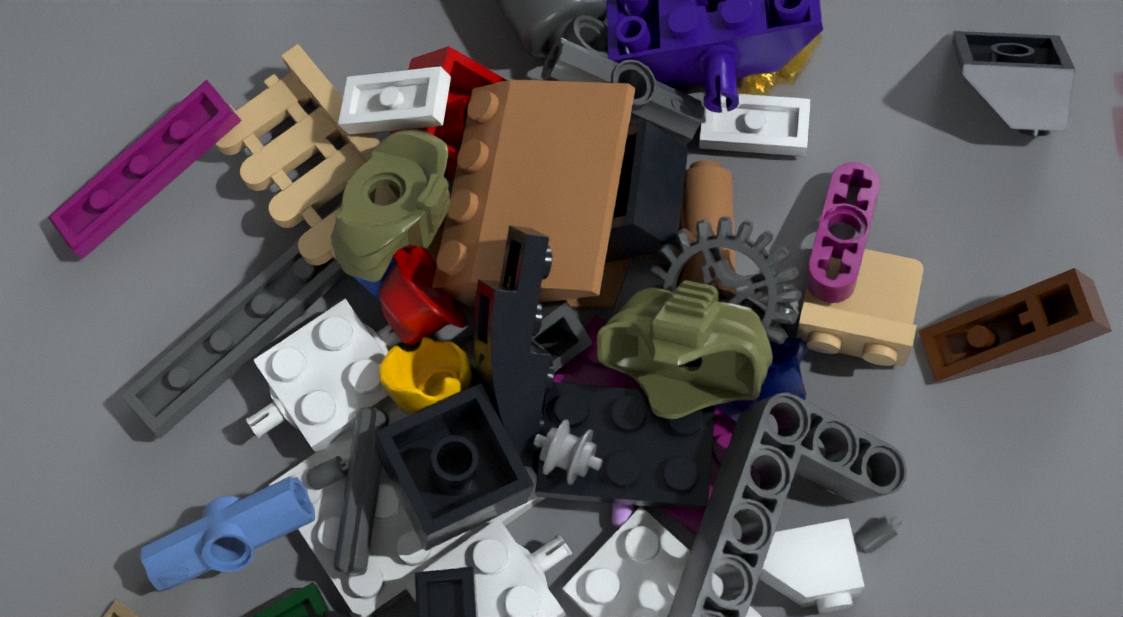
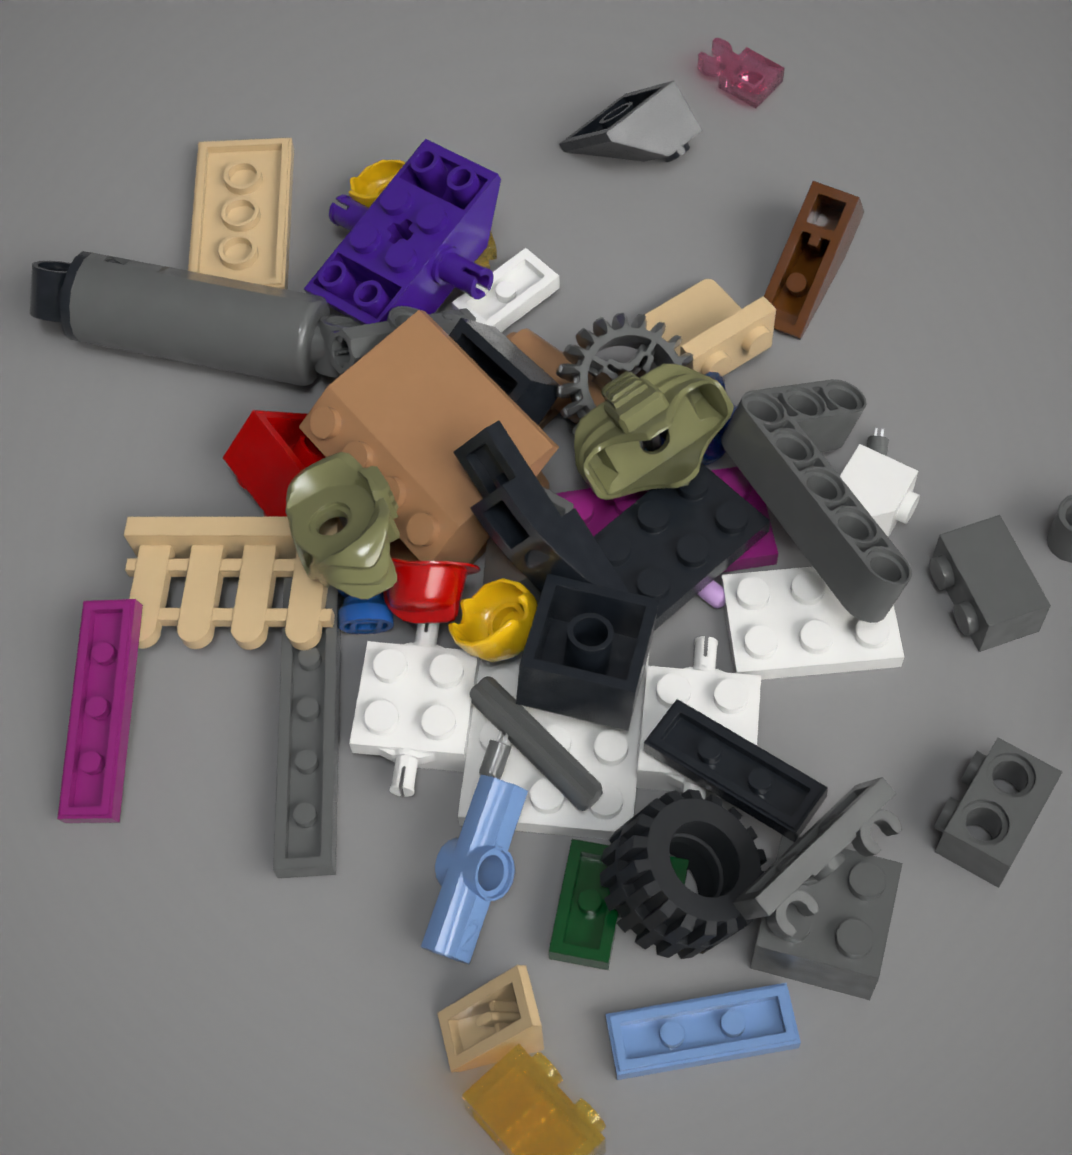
camera: 55 degrees left, 10 degrees down
white plate [338,66,451,134] -> none
light grey wheel [534,419,603,485] -> none
magenta beam [806,162,880,303] -> none

